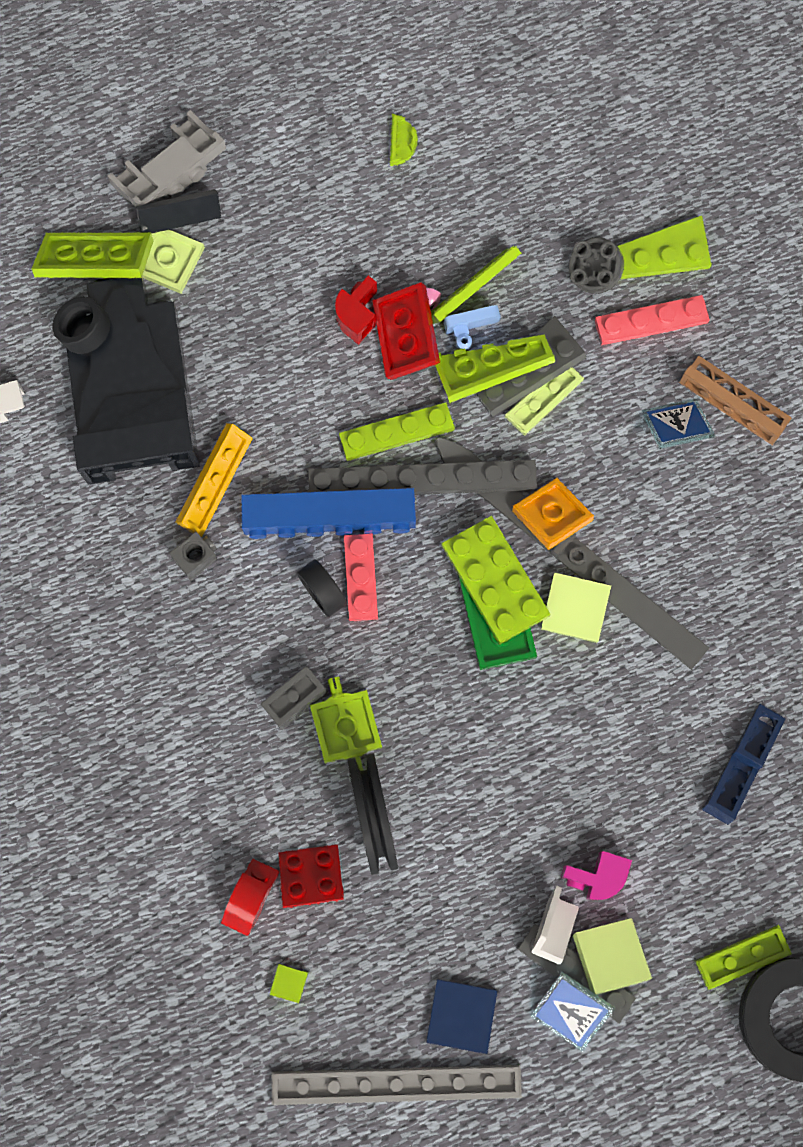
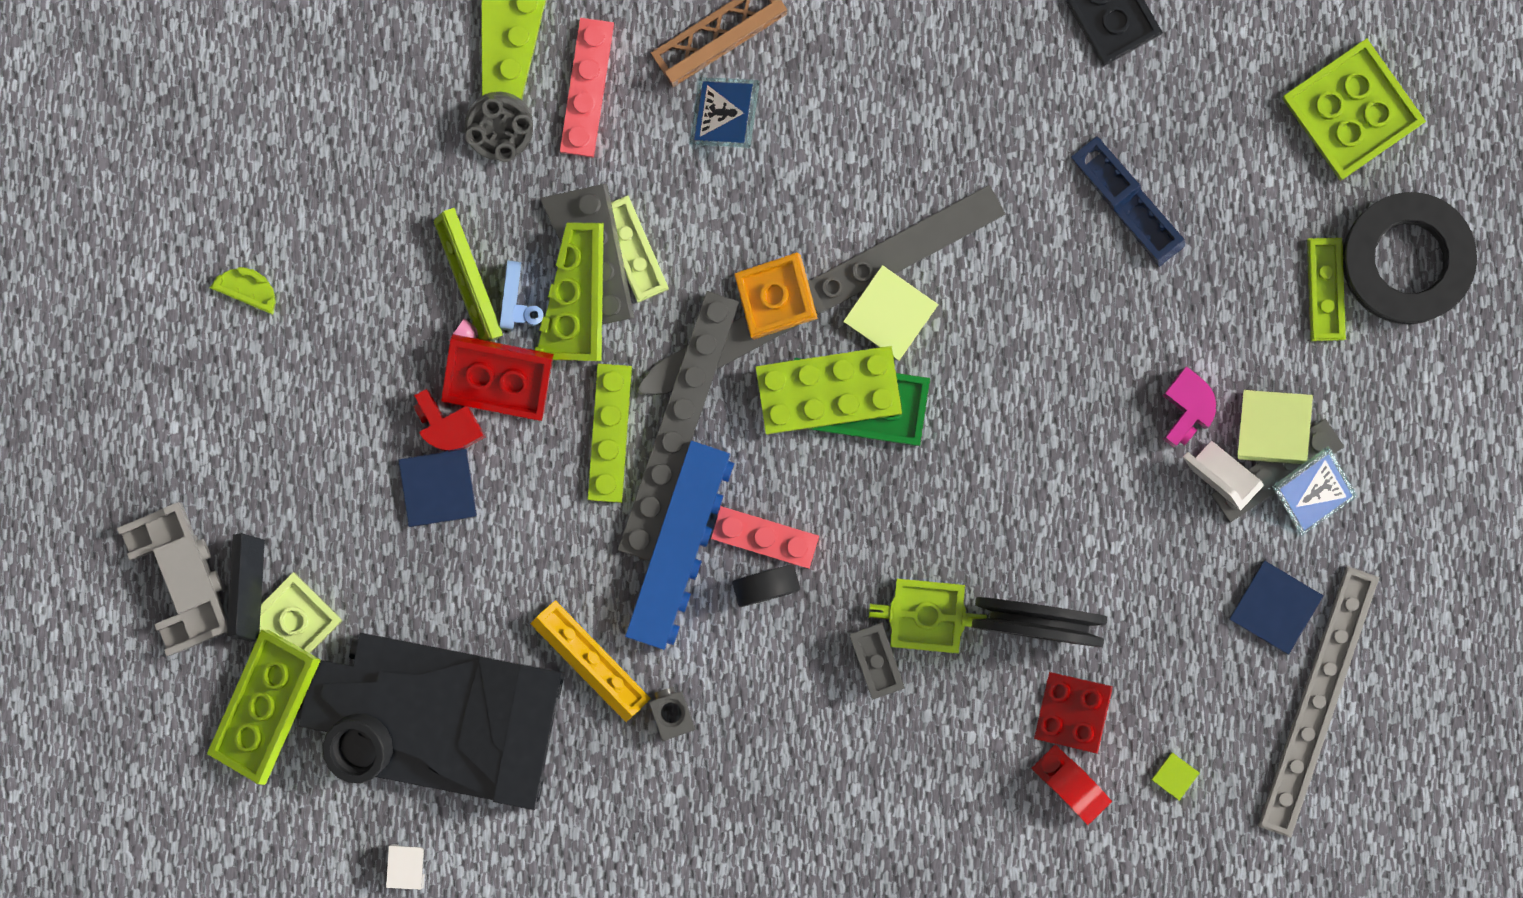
camera: 65 degrees left, 10 degrees up
none -> dark blue tile [398,449,477,527]

